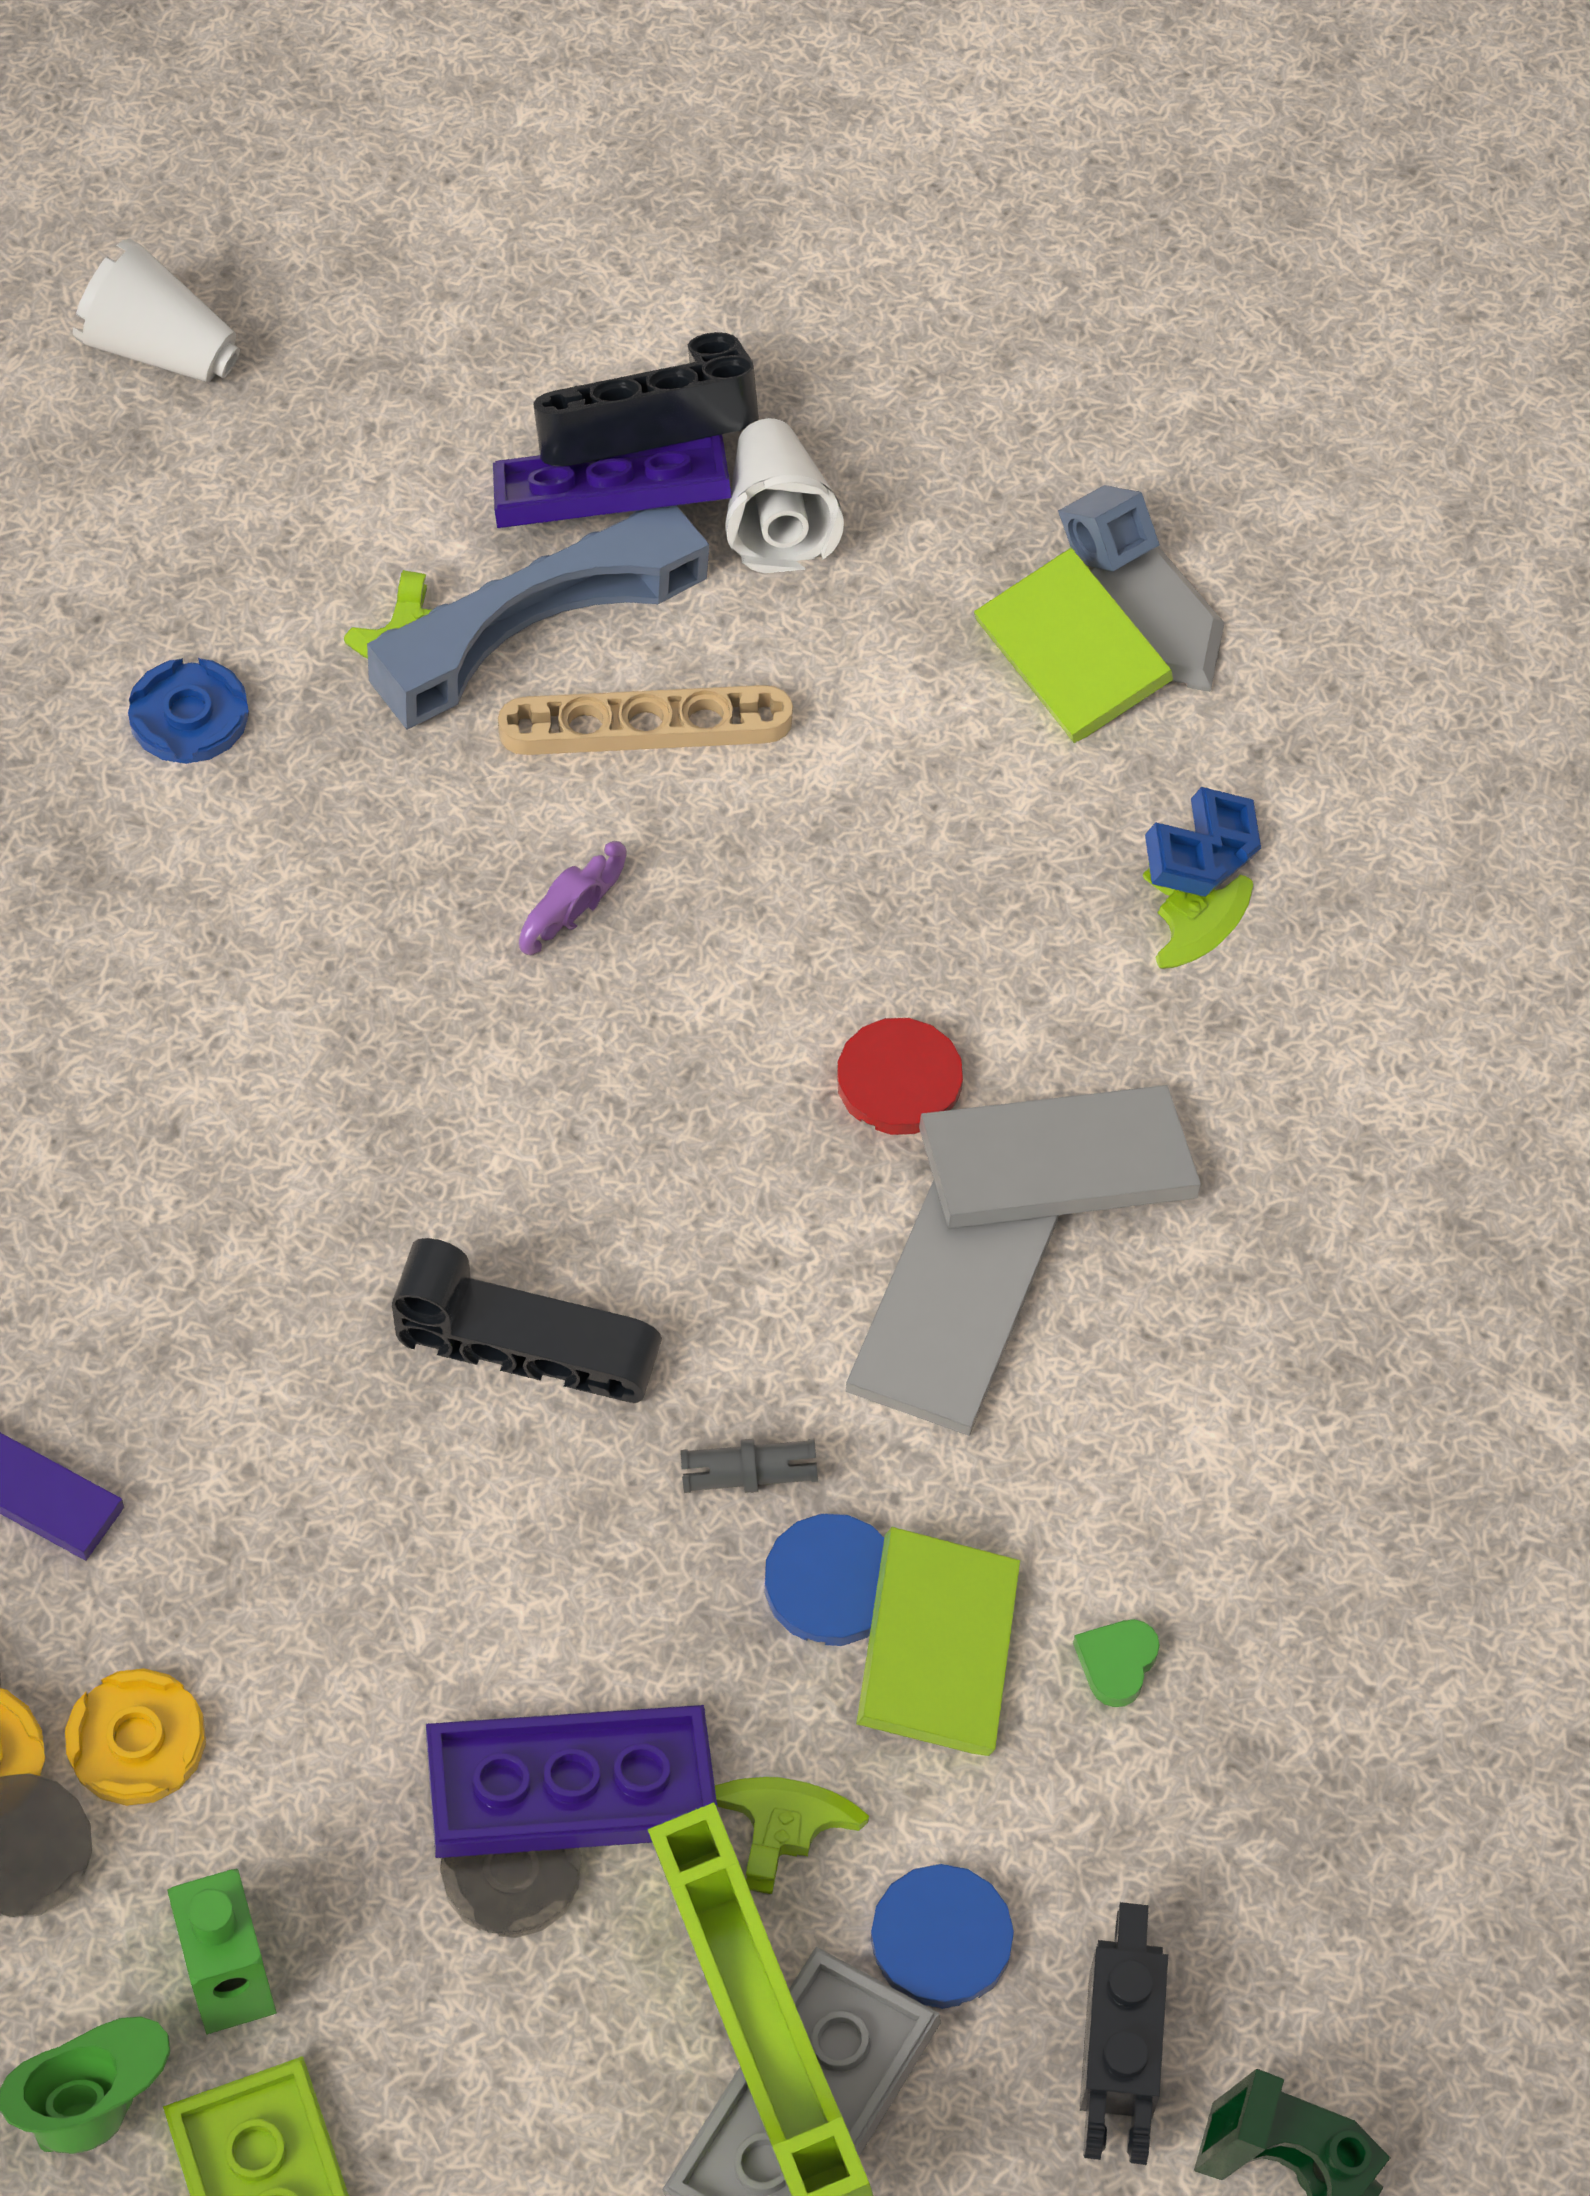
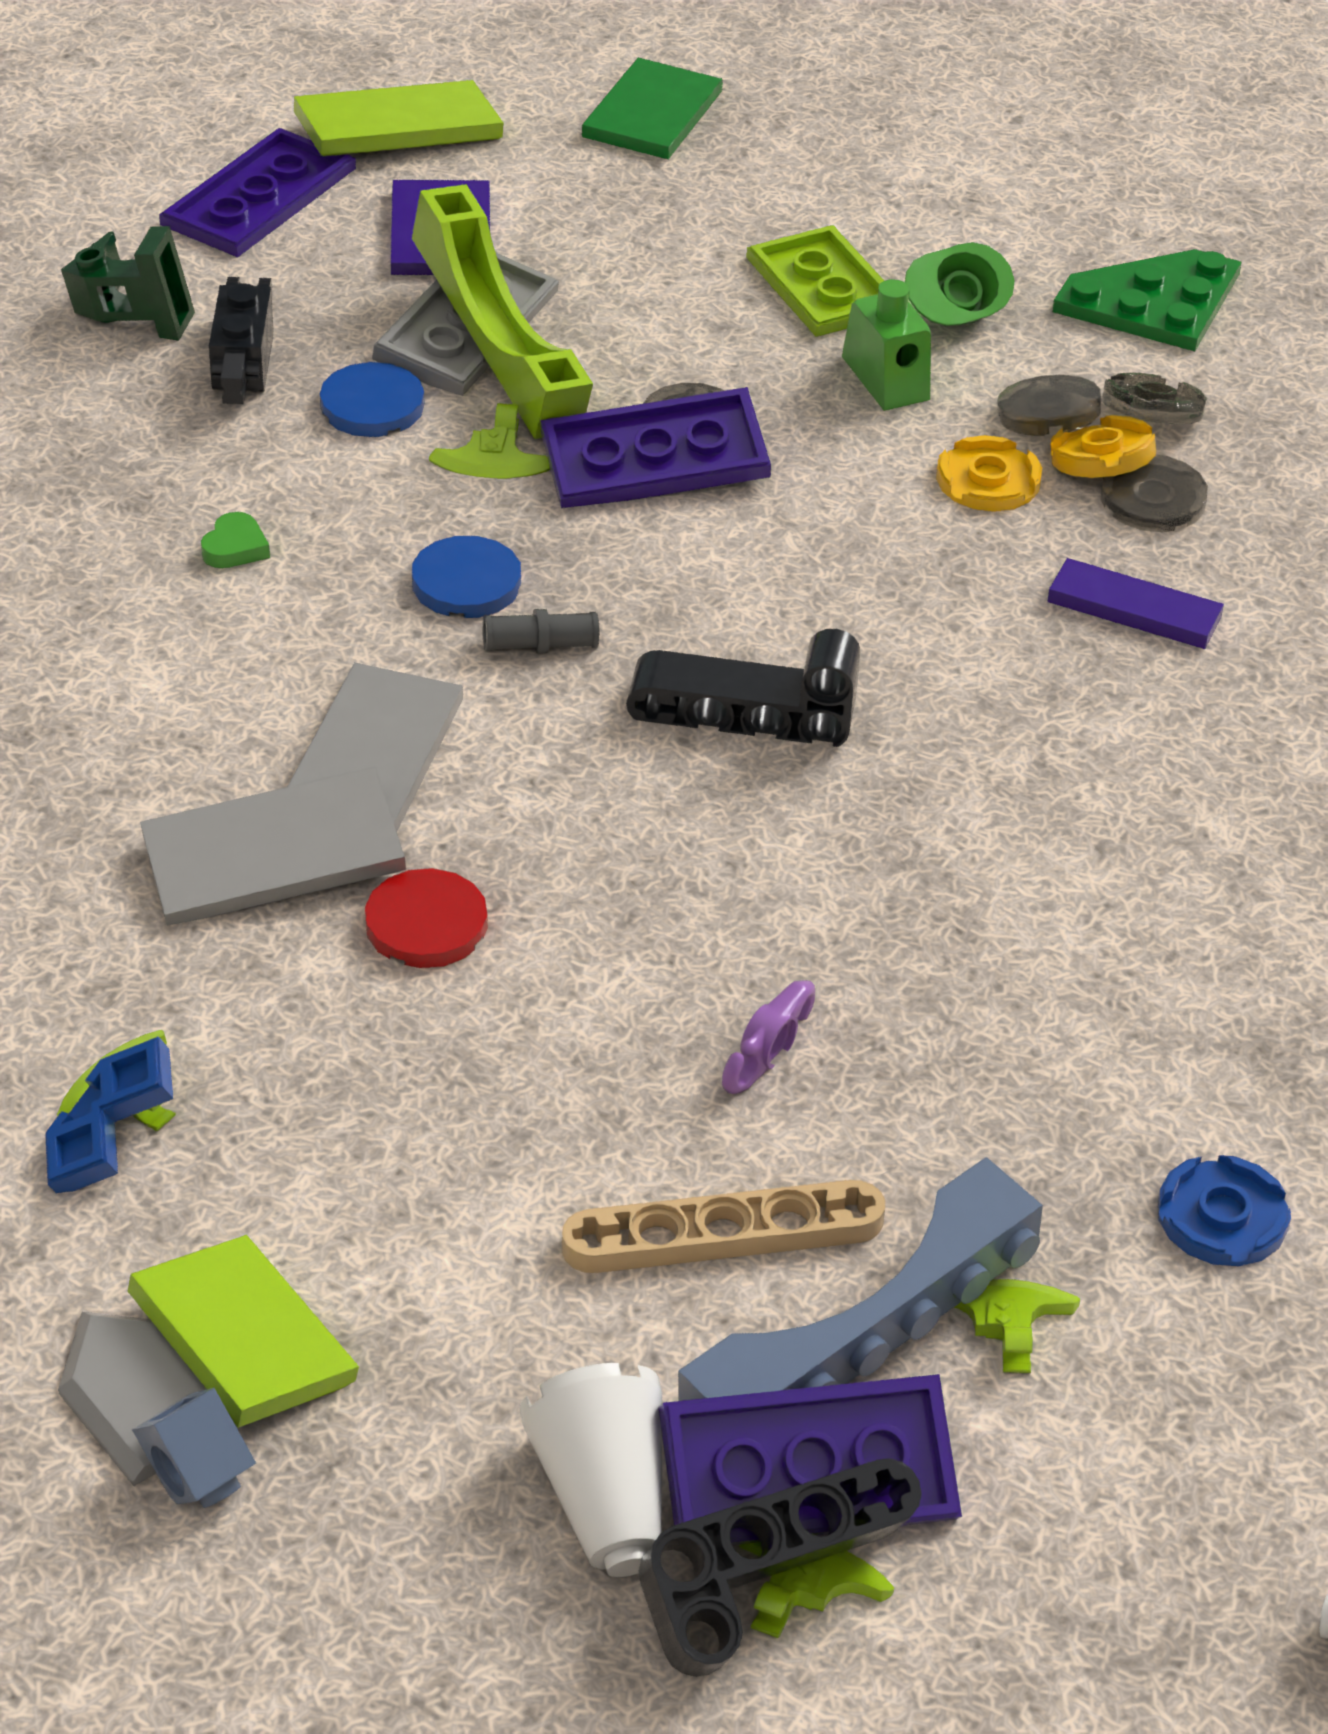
camera: 175 degrees right, 15 degrees down
lime tile [856,1527,1020,1756] -> none

